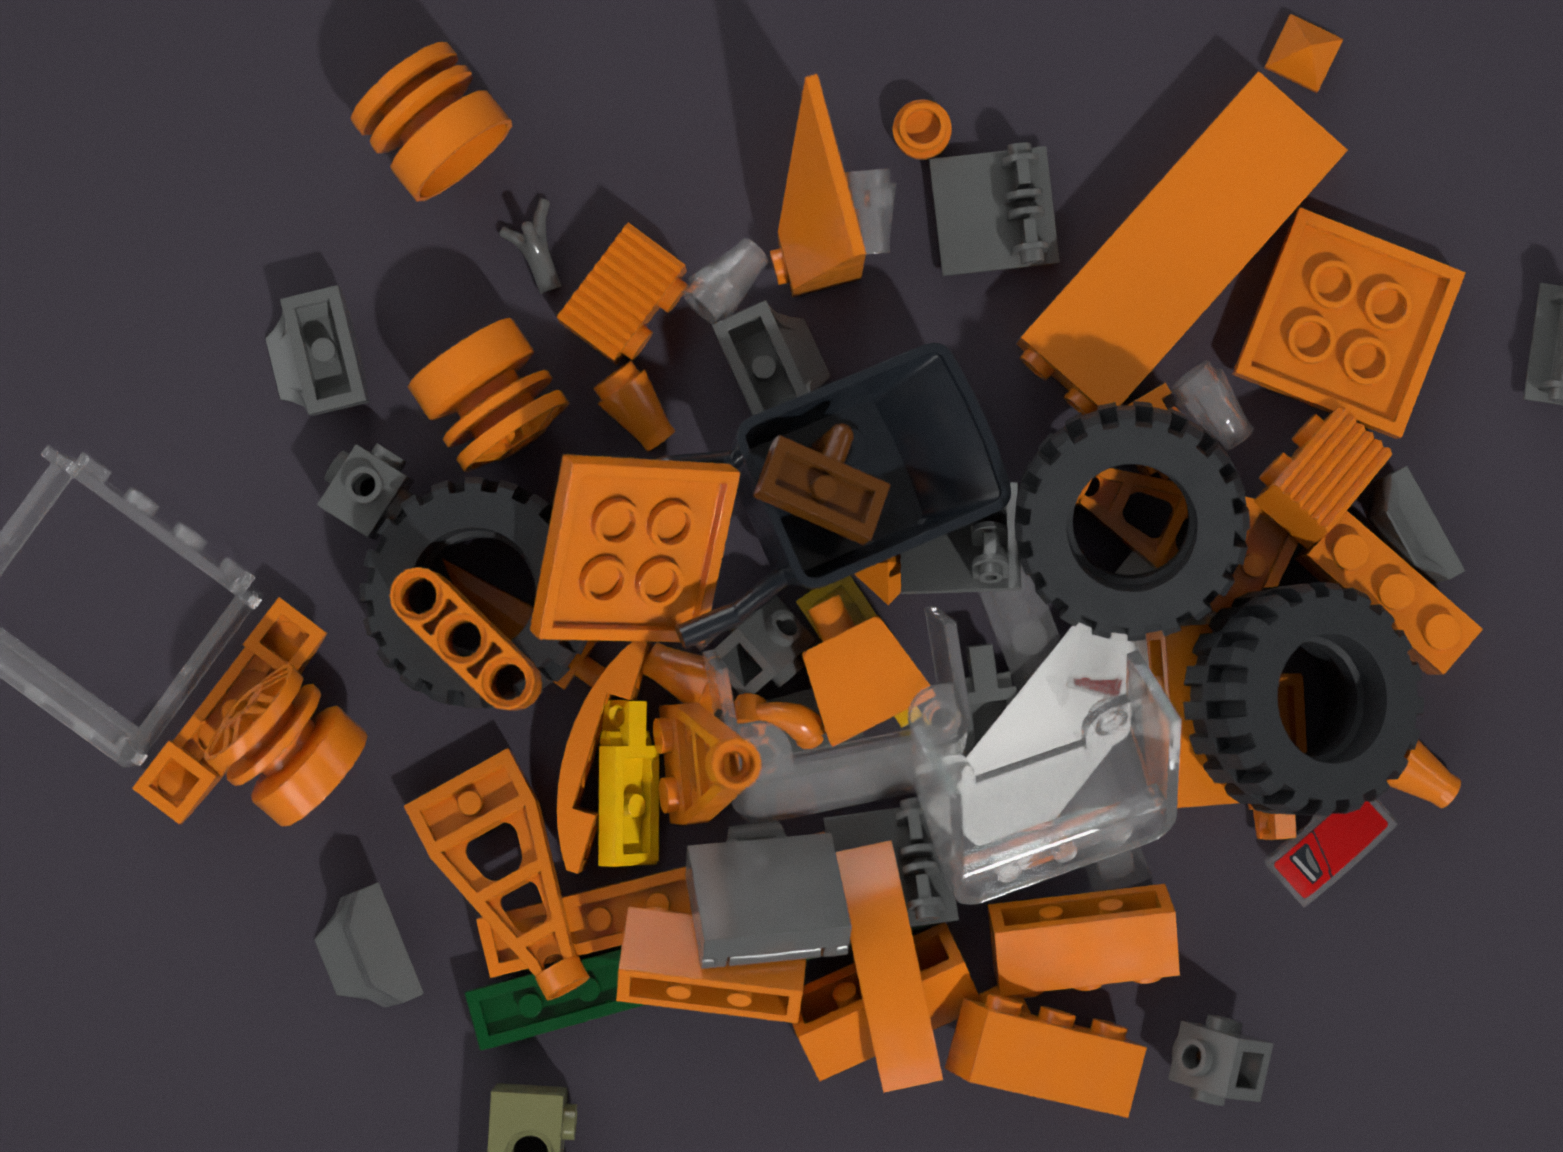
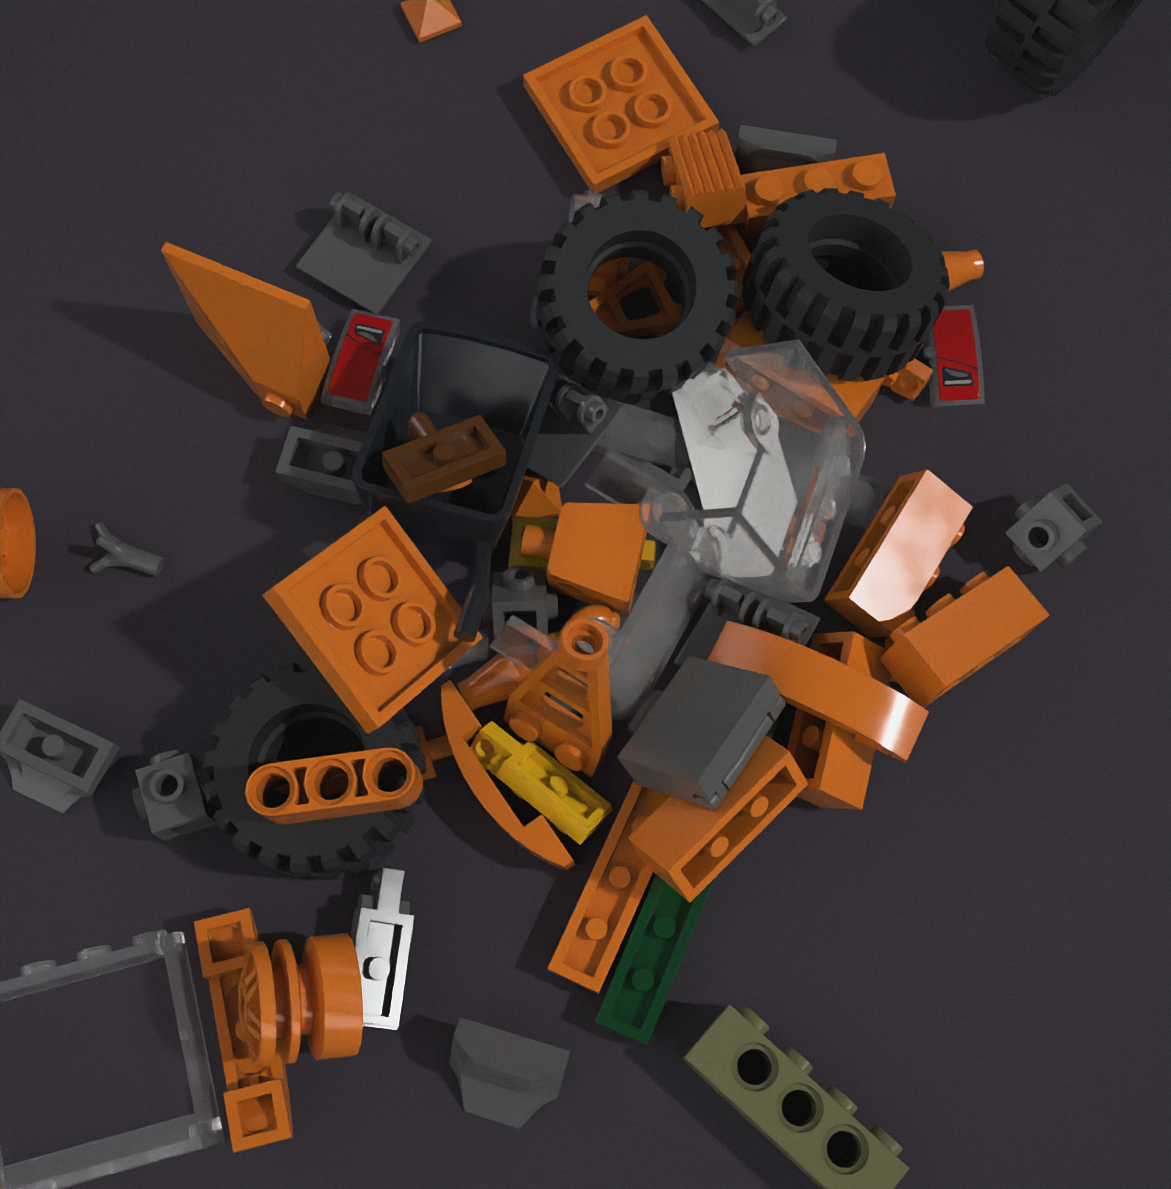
camera: 50 degrees left, 15 degrees down
orange plate [404,748,589,1000] -> none
orange wheel [408,317,569,472] -> none
orange brick [557,222,689,365] -> none
orange cone [593,361,675,452] -> none
clear cone [683,238,769,324] -> none
orange plate [893,99,952,159] -> none
orange brick [1016,71,1348,415] -> none
none -> slope [321,308,400,415]
none -> hinge [350,867,414,1030]

